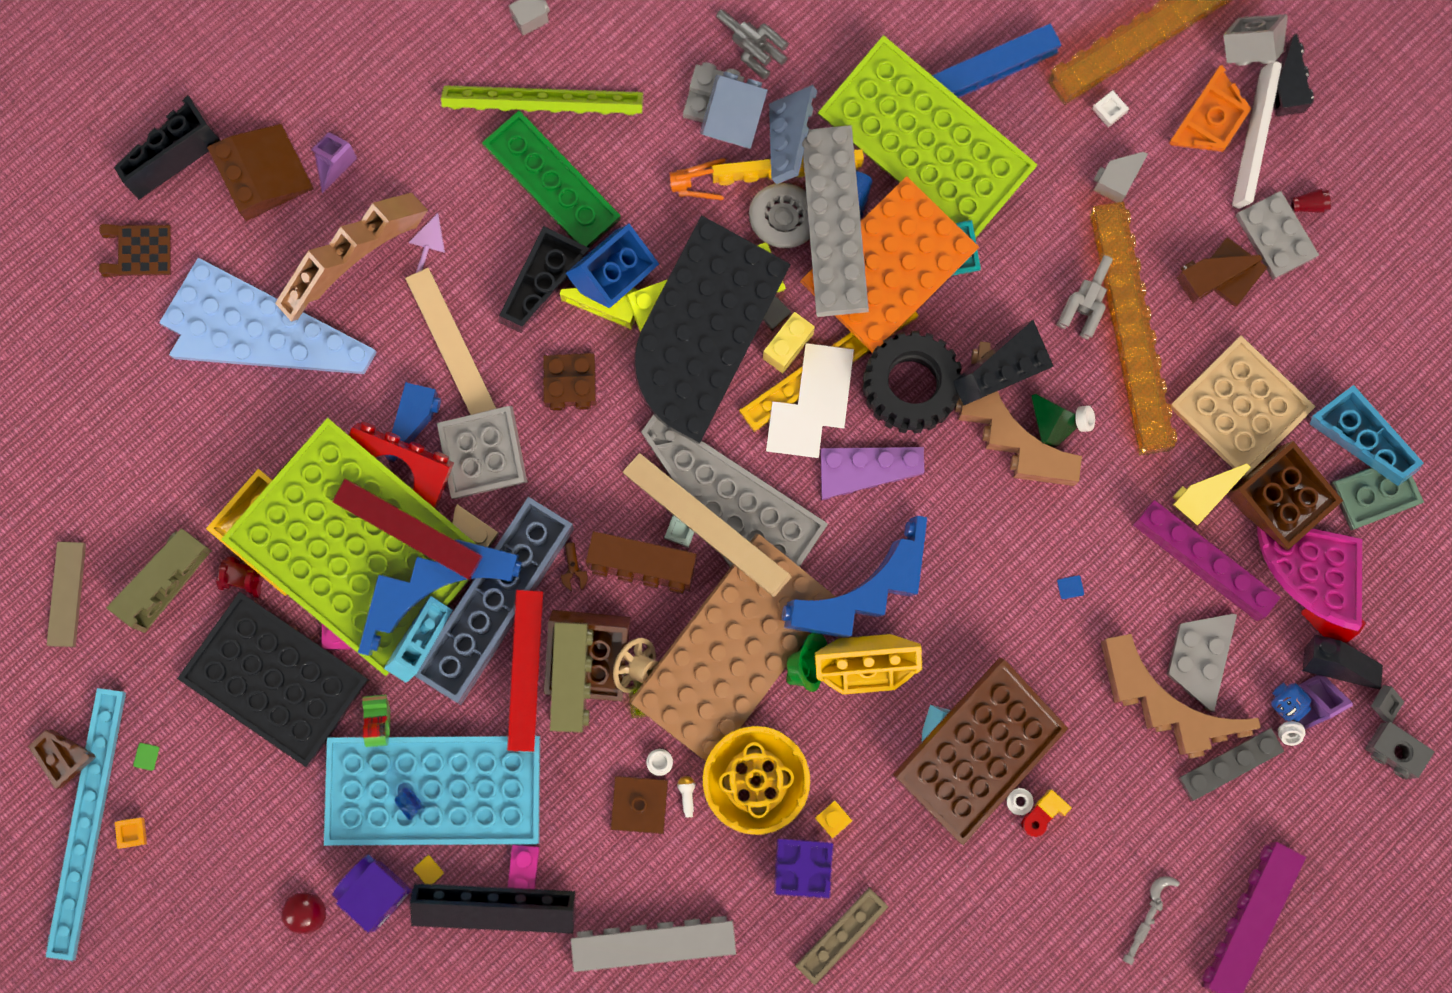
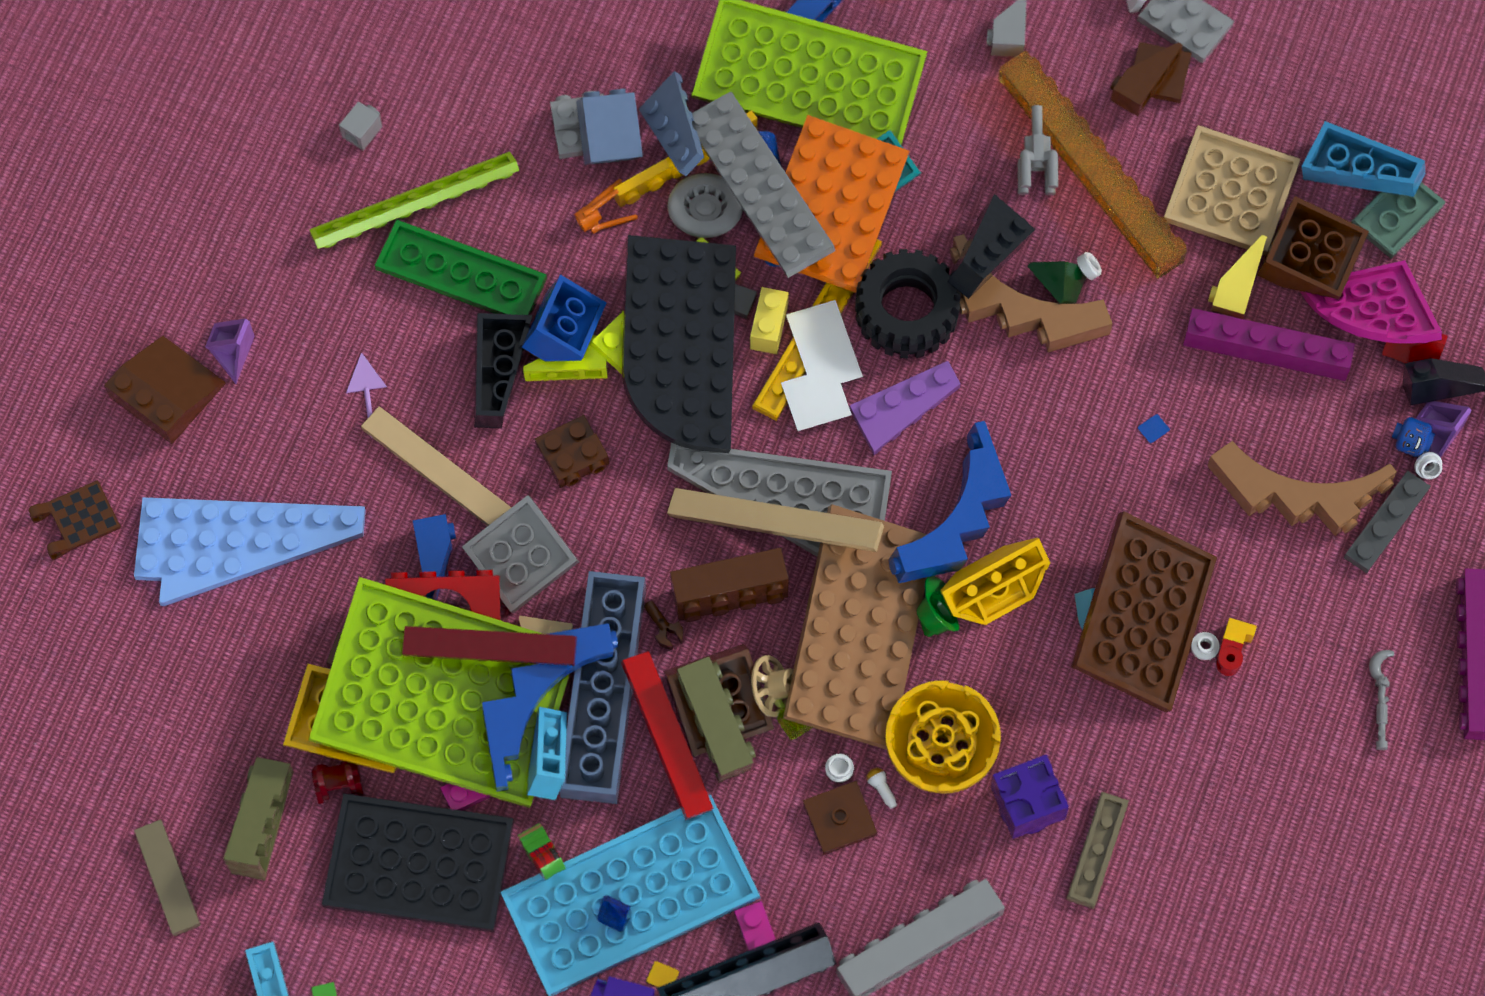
camera: 20 degrees left, 10 degrees down
black wedge [114,95,221,200] -> none
medium nougat arch [275,193,428,322] -> none
light aqua tile [664,515,695,548] -> none
dark grey plant [716,9,789,80] -> none
yellow plate [815,801,852,838] -> none
light grey wing [1167,614,1237,712] -> none

